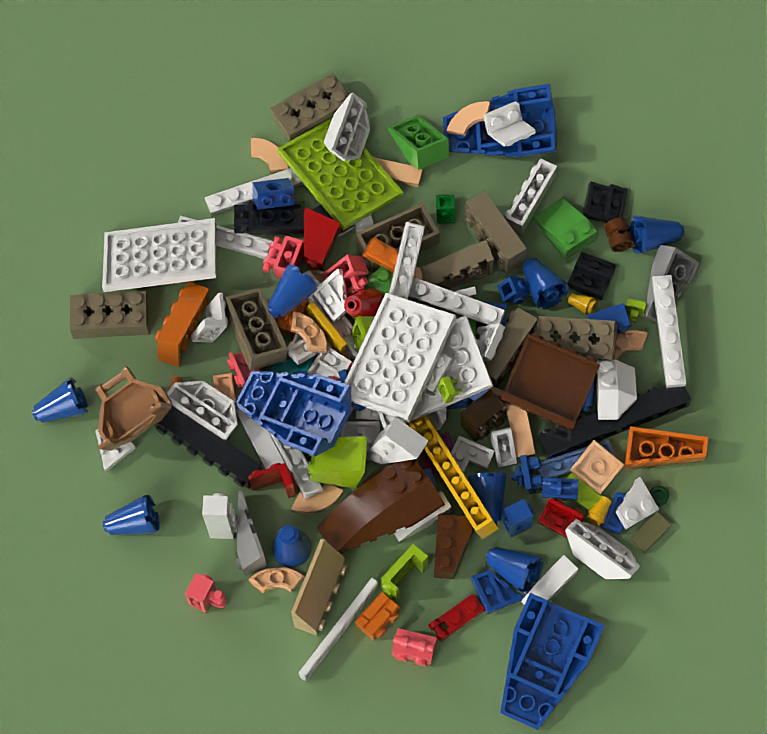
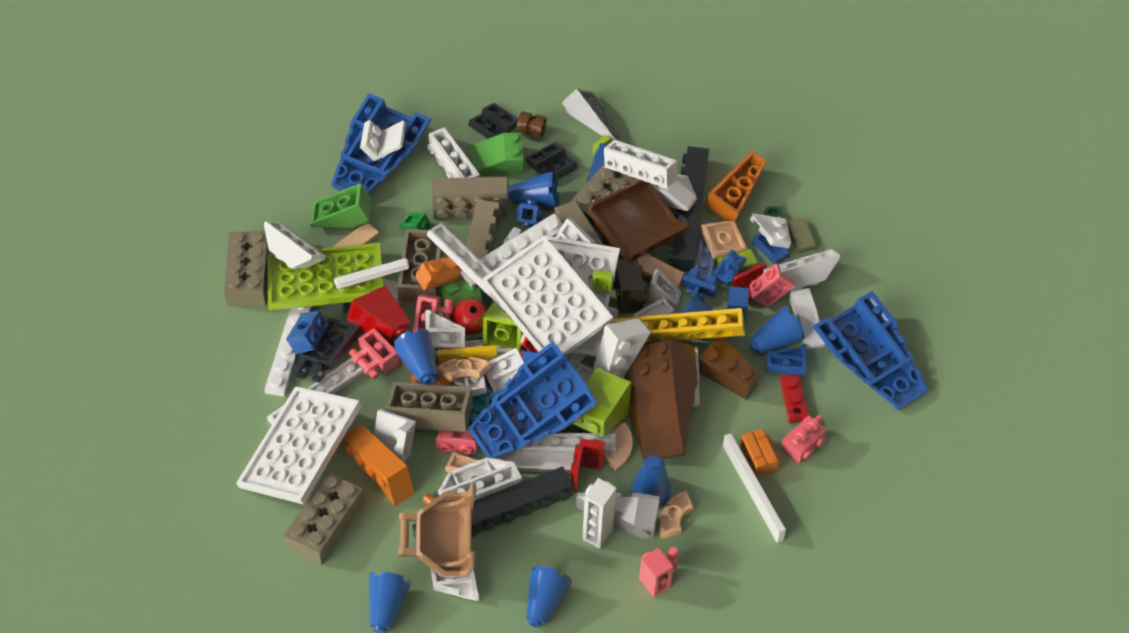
camera: 65 degrees left, 15 degrees down
light nougat tile [251,138,288,173] -> none
tan slope [291,539,348,636] -> none
lime panel [381,544,428,602] -> none
light nougat tile [447,101,491,136] -> none
yellow cone [568,293,598,315] -> none
yellow cone [586,496,612,526] -> none
blue cone [629,216,684,254] -> none
white plate [652,275,686,388] -> none
none -> white axle [334,258,409,289]
none -> white brick [604,140,678,188]
none -> coral bracket [750,264,795,307]

